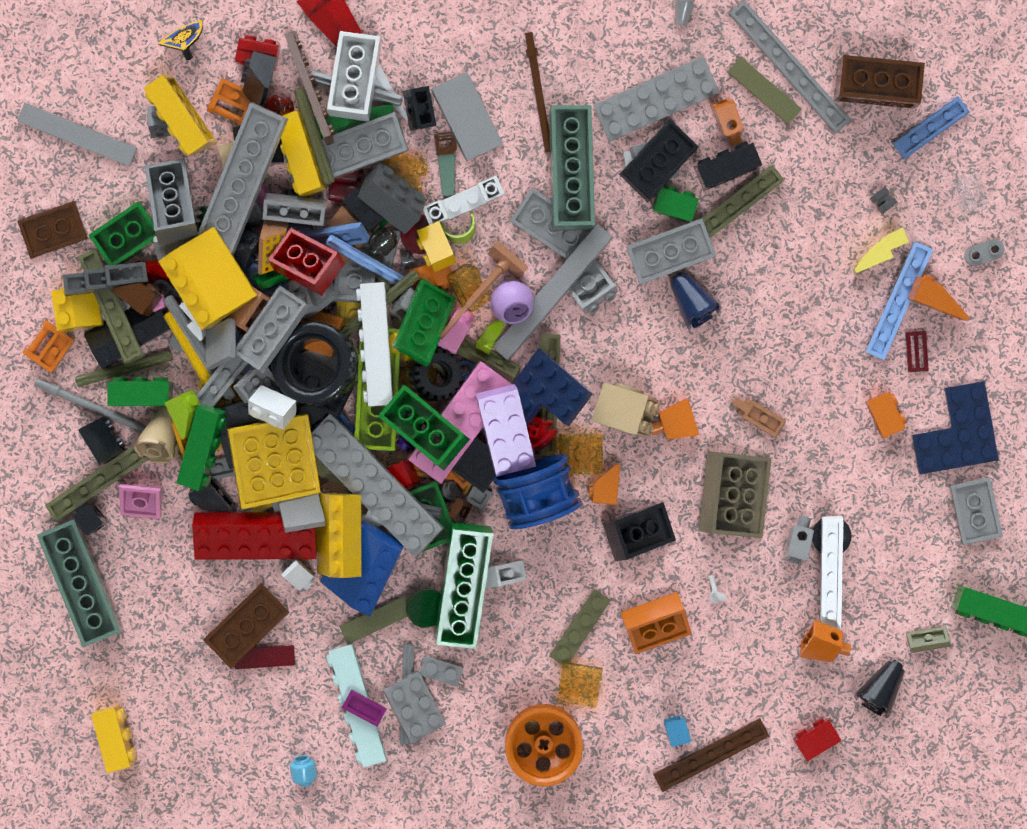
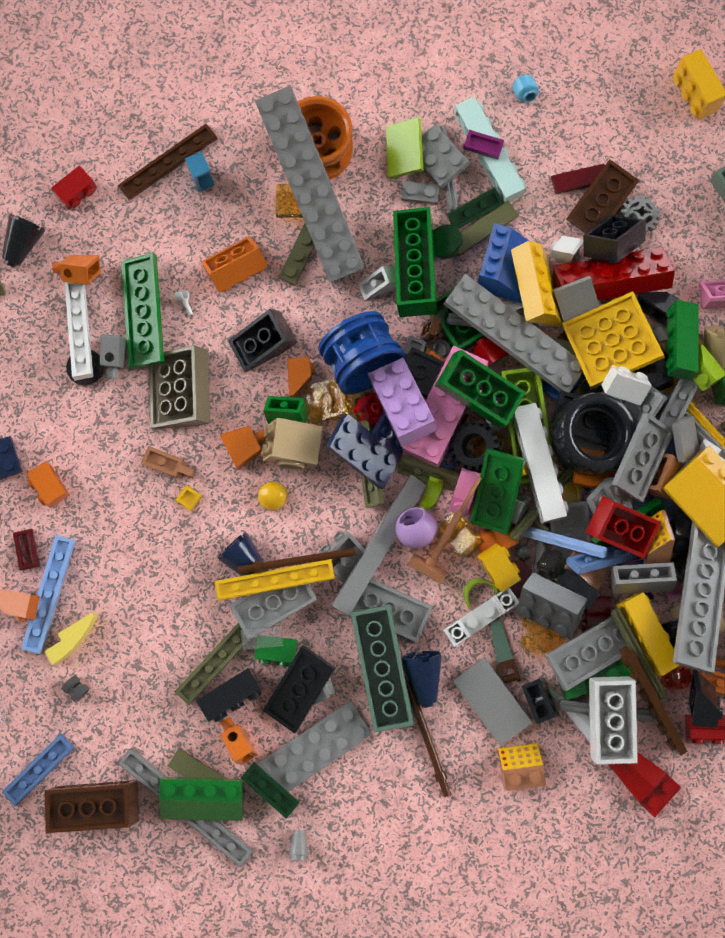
camera: 170 degrees right, 10 degrees down
none -> green plate [121,253,164,370]
none -> green slope [159,777,244,821]
none -> yellow tile [175,485,203,511]
none -> yellow tile [214,559,335,601]
none -> reddish brown bar [237,548,356,574]
none -> clear tile [241,625,283,650]
none -> dark green plate [241,762,300,819]
none -> light grey brick [255,85,365,282]
none -> yellow hair [258,481,288,511]
none -> green brick [263,396,309,424]
none -> lime tile [386,117,423,179]
none -> dark blue cone [402,651,442,708]
none -> dark green plate [446,187,503,229]
none -> slope [498,743,546,791]
none -> black brick [583,214,646,263]
none -> light grey gear [619,194,661,233]

